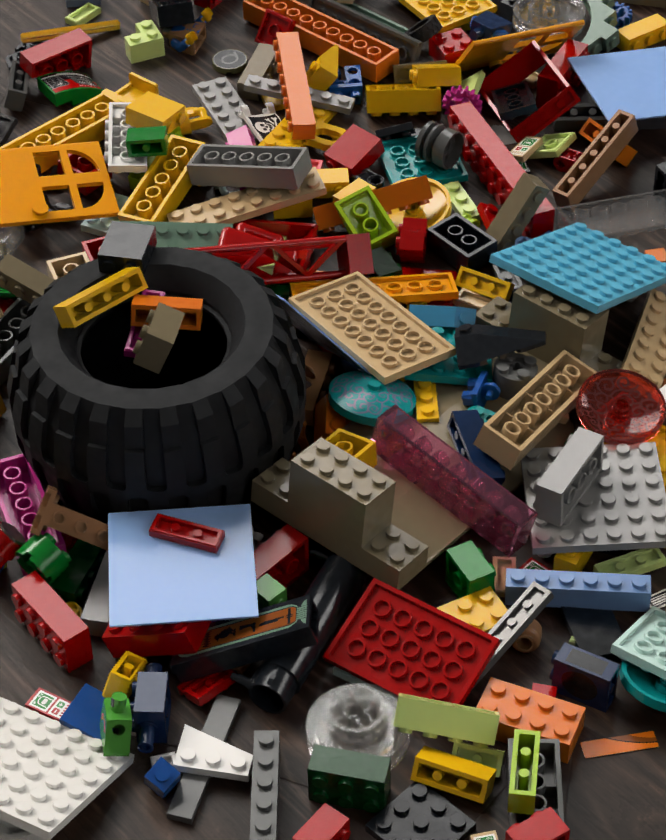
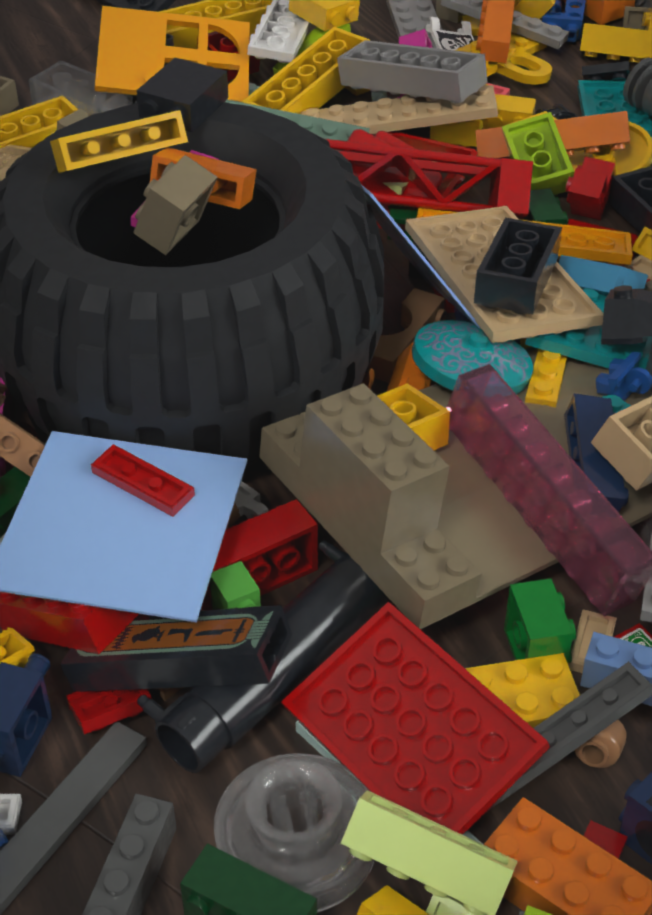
camera: 15 degrees right, 0 degrees up
green brick [126,126,169,157] -> none
white wing [173,724,253,782] -> none
yellow piece [179,107,213,136] -> none
brick [324,124,385,178] -> none
none -> black brick [474,217,562,315]

